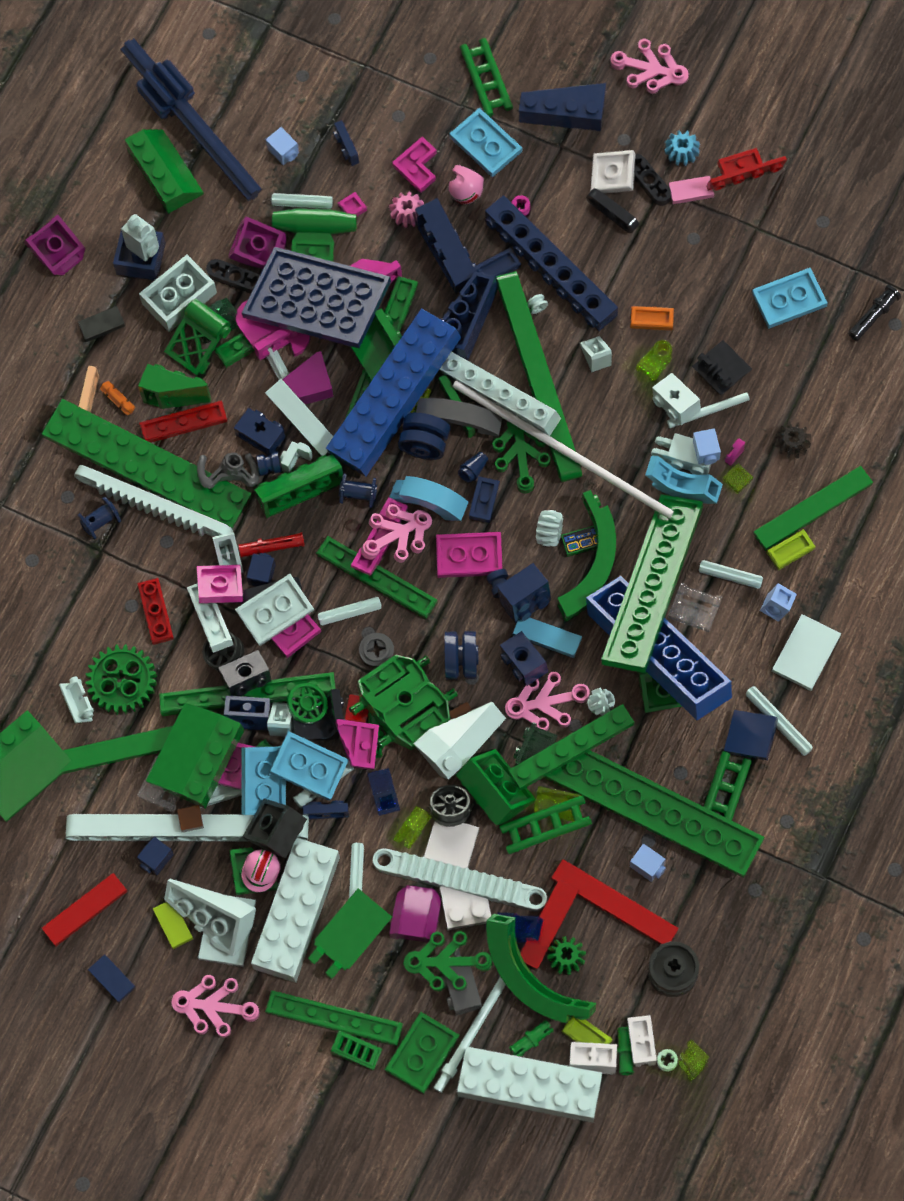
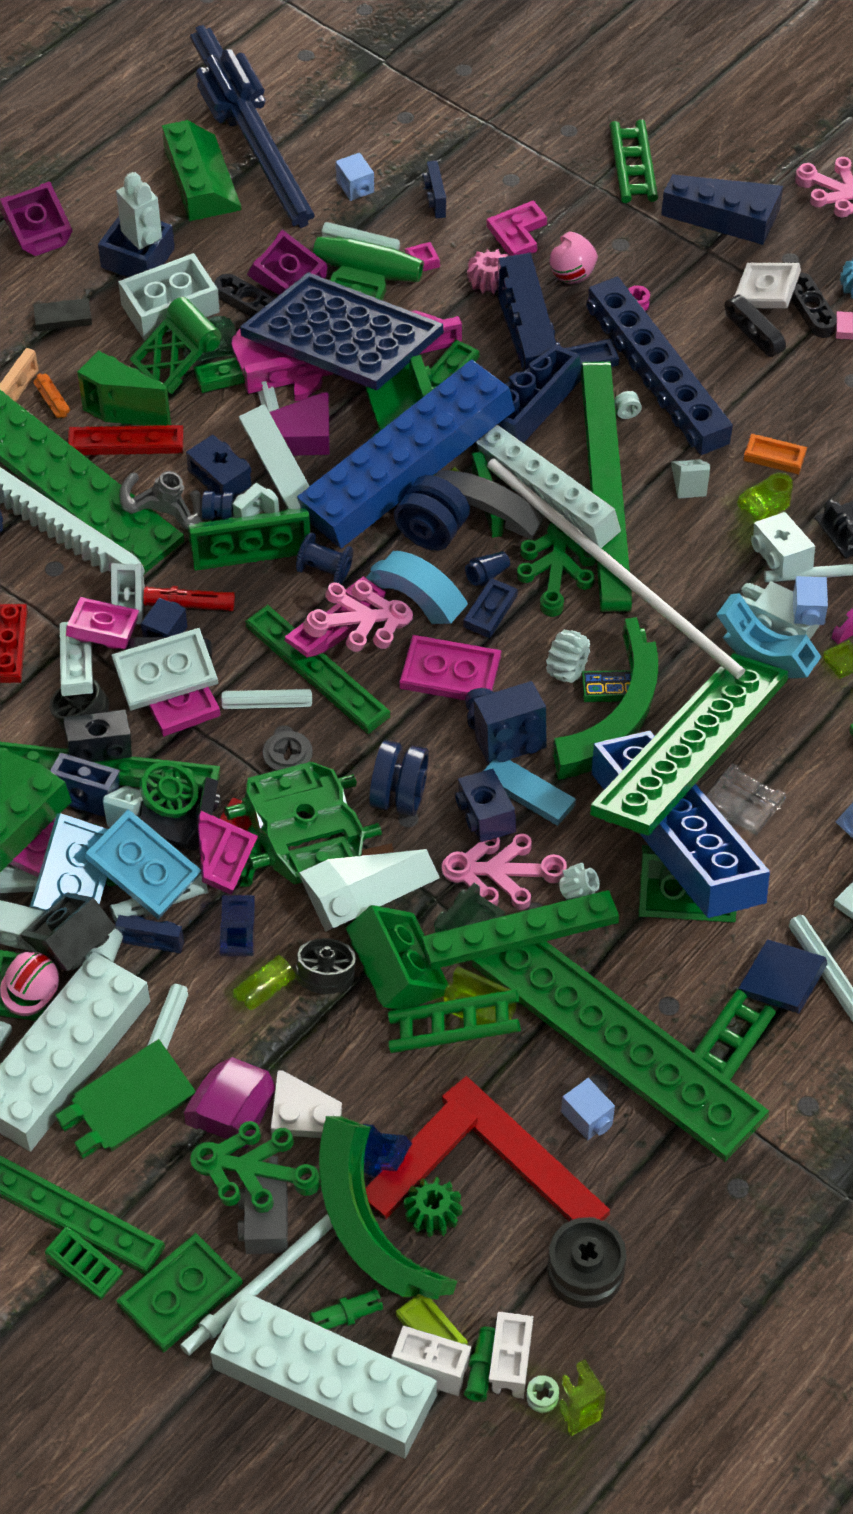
camera: 10 degrees right, 15 degrees down
light aqua gear [373,848,547,912] -> none
white tile [424,821,479,868] -> none
medium azure plate [449,108,522,177] -> none
light aqua axle [699,560,763,589] -> none

